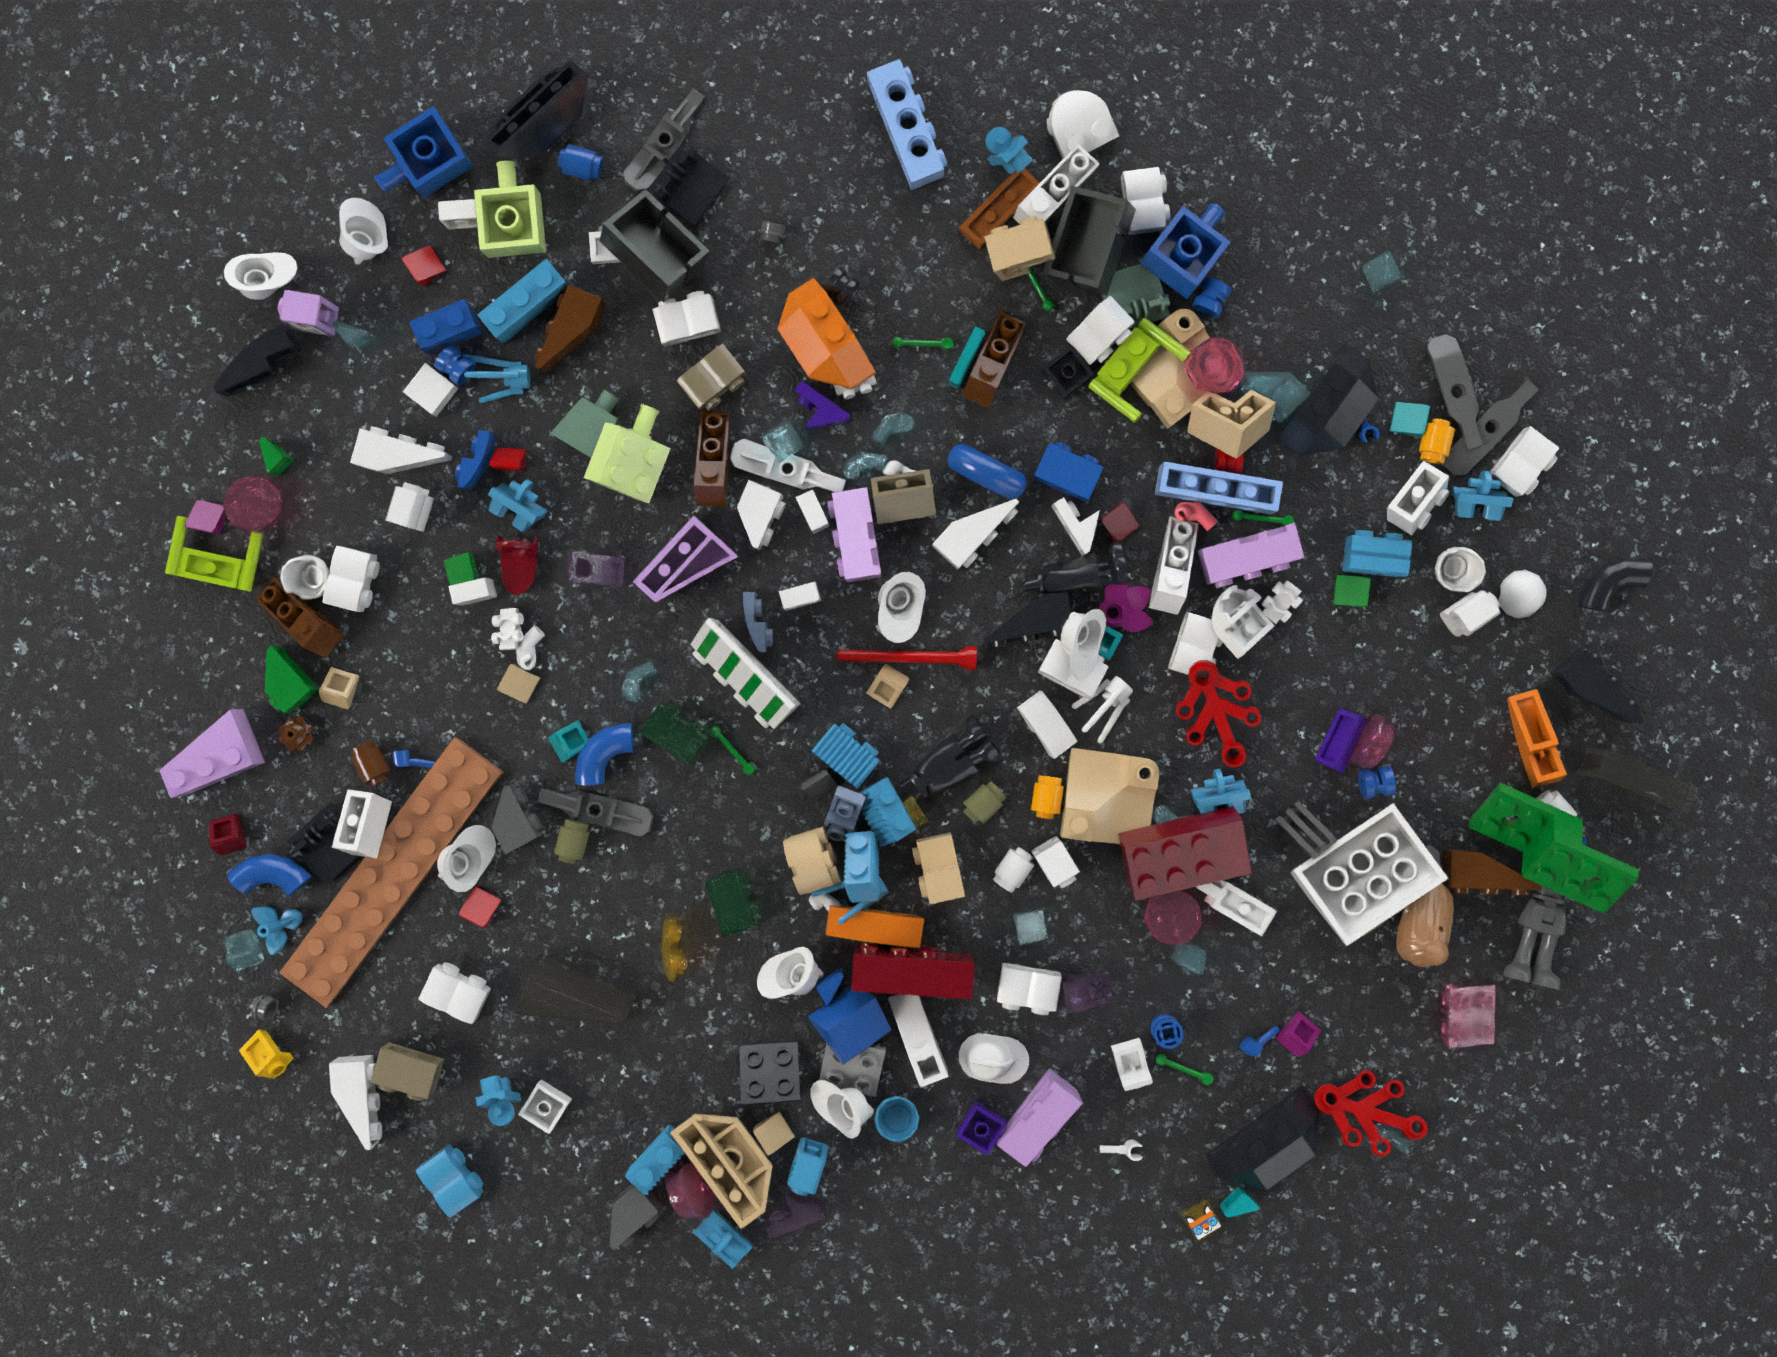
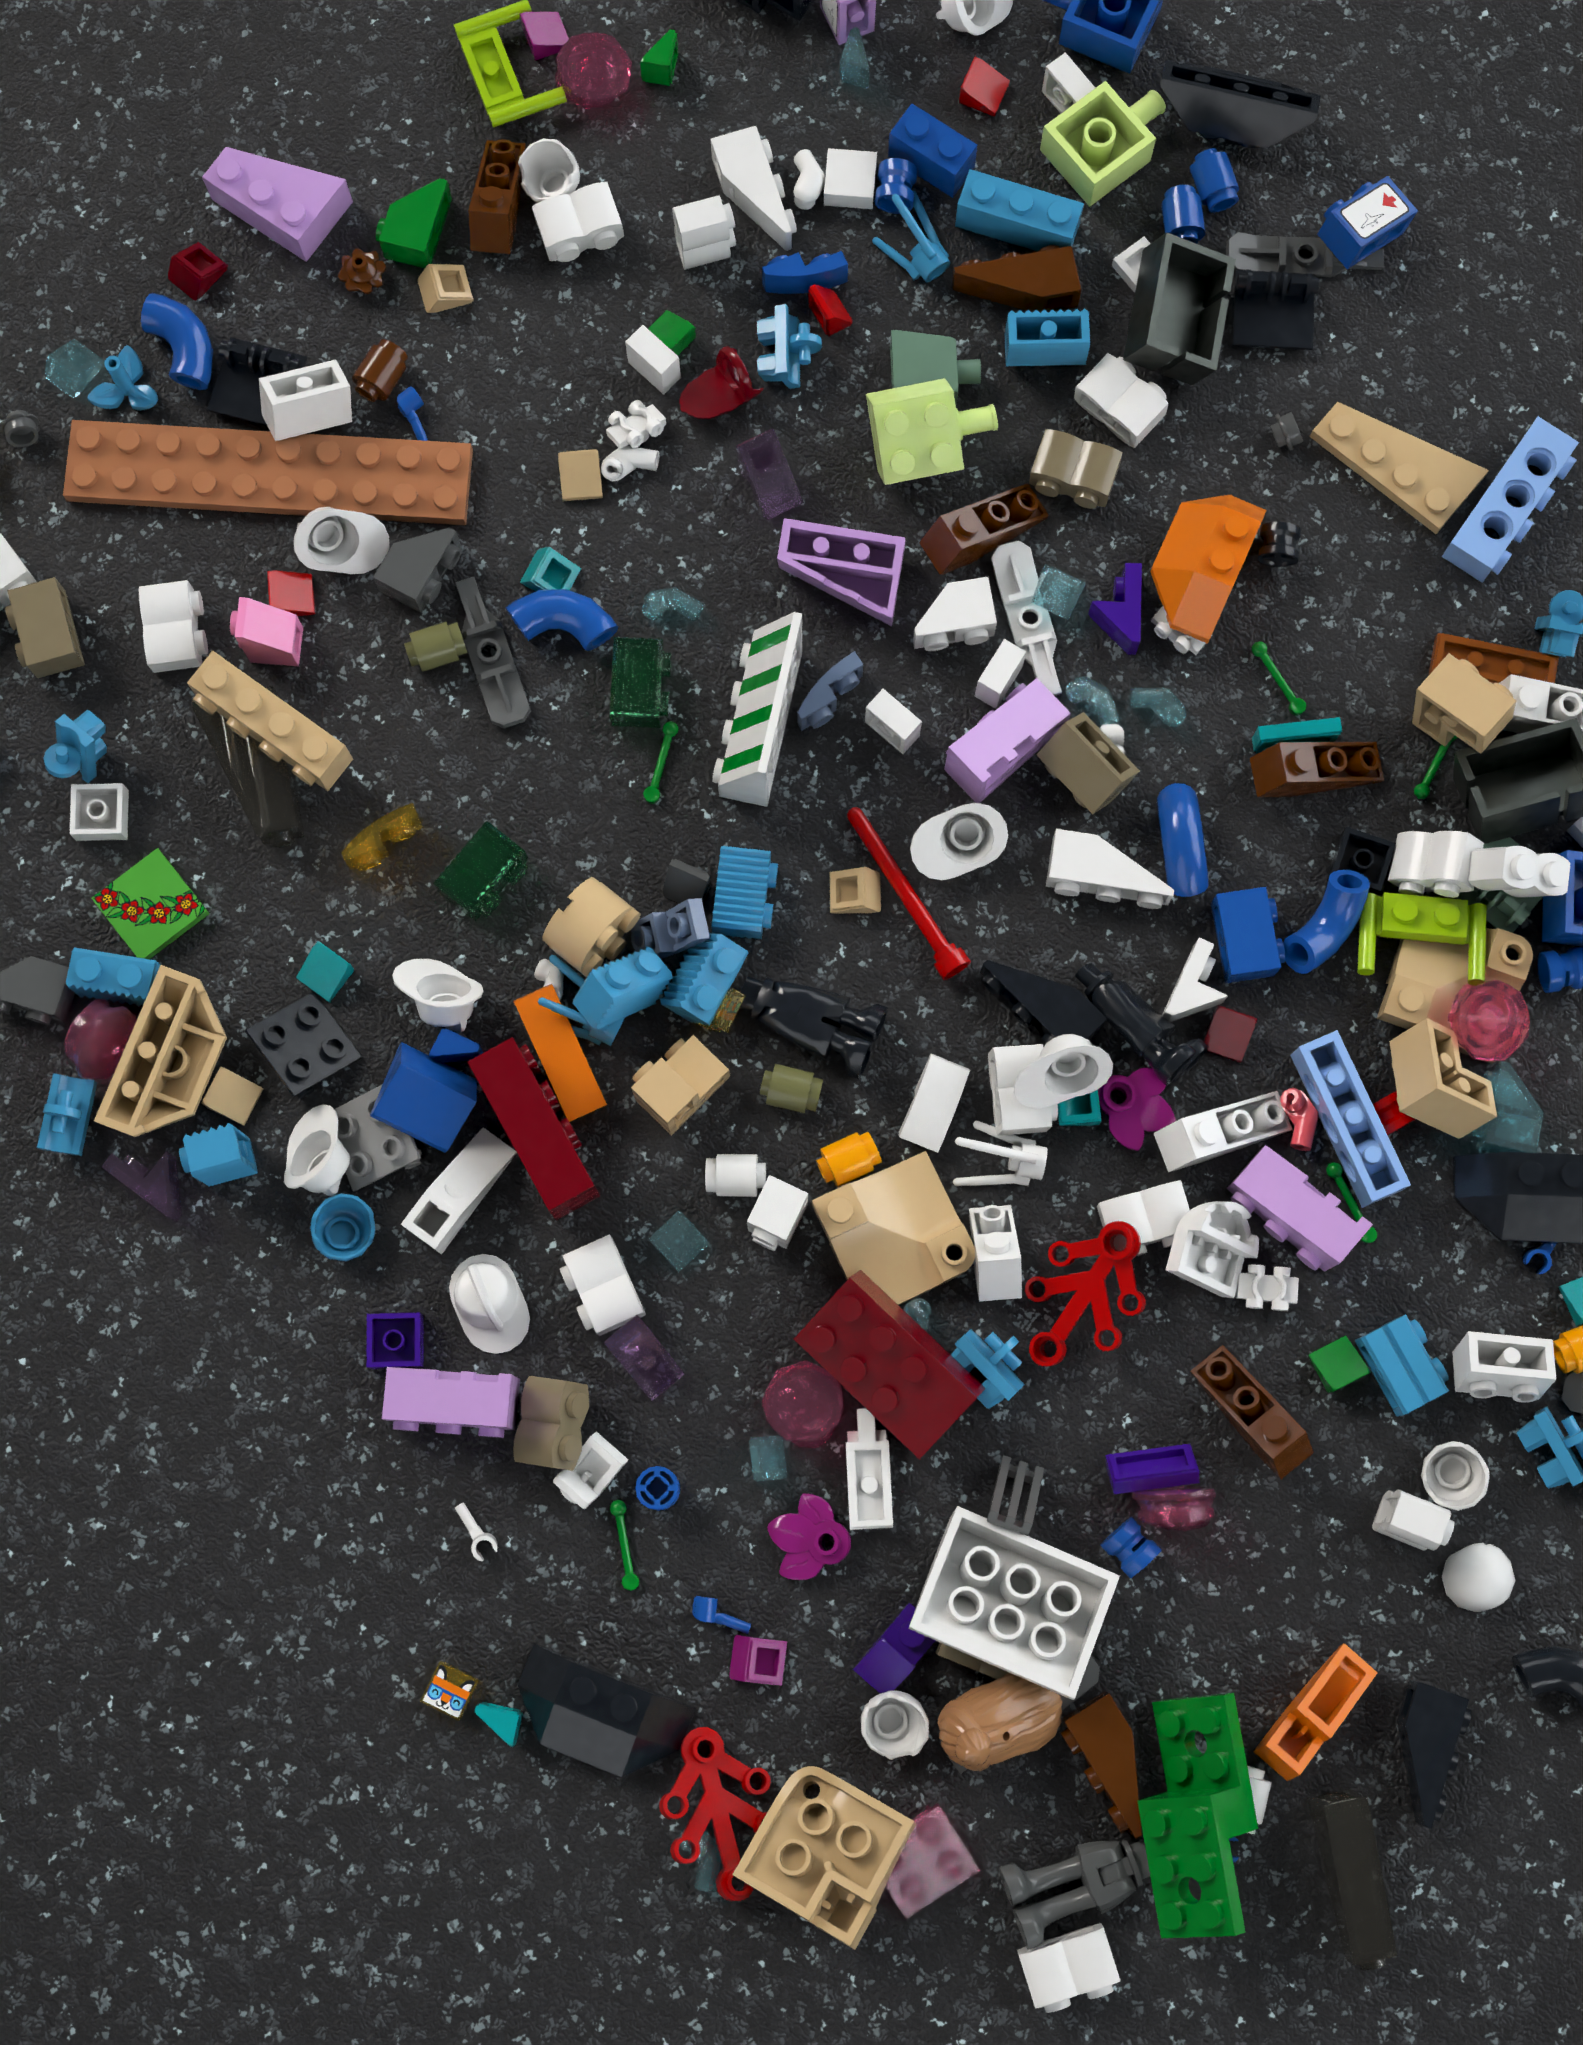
camera: 60 degrees right, 10 degrees down
none -> bright green tile [91,848,210,959]
none -> tan brick [187,651,353,791]
none -> bright pink slope [230,597,303,666]
none -> teal slope [296,941,355,1003]
none -> dark tan brick [513,1376,589,1471]
none -> tan slope [733,1766,916,1950]
none -> magenta plate [767,1494,851,1580]
none -> white arm [793,149,825,210]
none -> dark purple slope [853,1603,935,1694]
none -> white hair [861,1691,929,1760]
none -> white slope [969,1205,1022,1302]
none -> dark azure brick [1004,308,1090,366]
none -> white brick [1017,1923,1120,2013]
none -> blue brick [1161,185,1205,244]
none -> reddish brown slope [1190,1345,1314,1480]
none -> blue cylinder [1283,870,1370,974]
none -> tan wing [1310,402,1489,534]
none -> brick [1317,176,1418,269]
none -> white brick [1468,846,1570,898]

